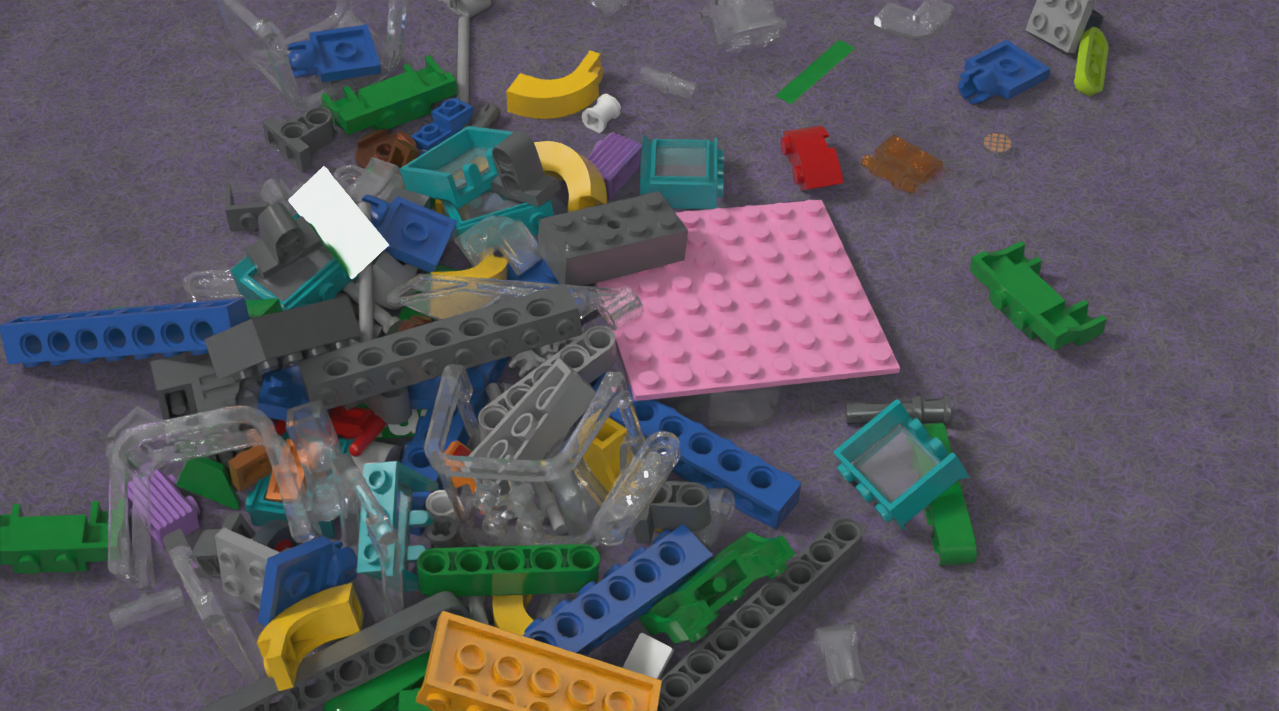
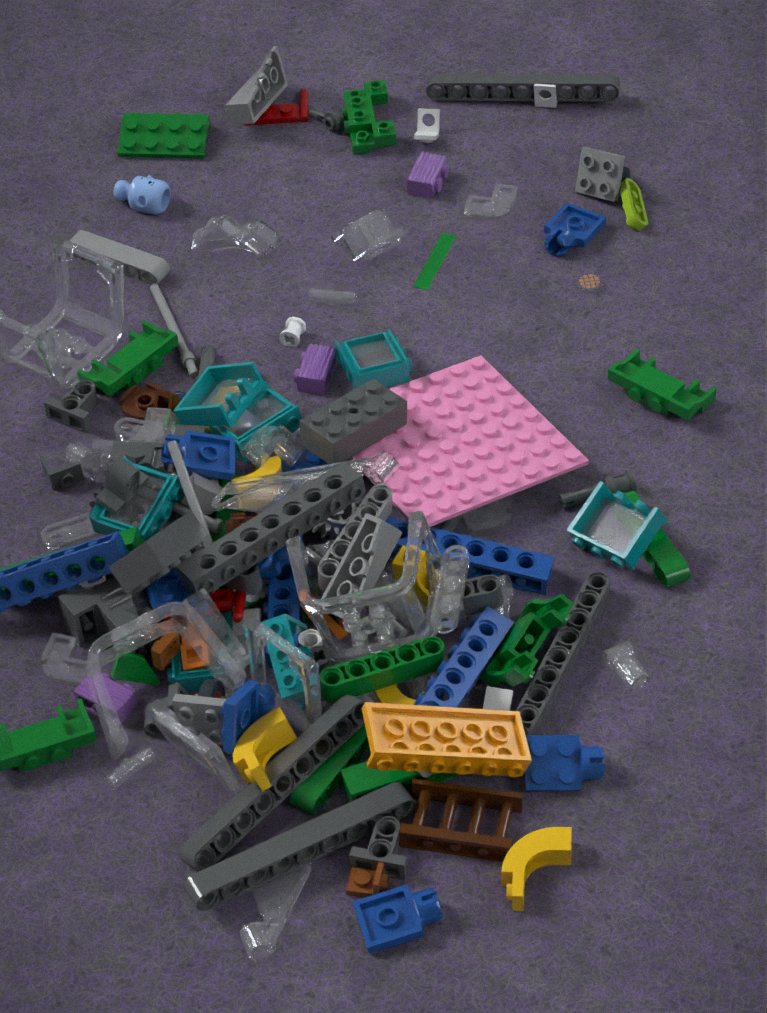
camera: 15 degrees left, 0 degrees up
blue plate [287,24,381,82] -> none
sticker [288,166,389,279] -> none
blue slope [411,98,474,150] -> none
dark grey tile [491,130,561,207] -> none
yellow arch [506,50,604,119] -> none
yellow arch [534,141,607,213] -> none
red brick [780,125,843,191] -> none
clear orange plate [861,134,943,193] -> none

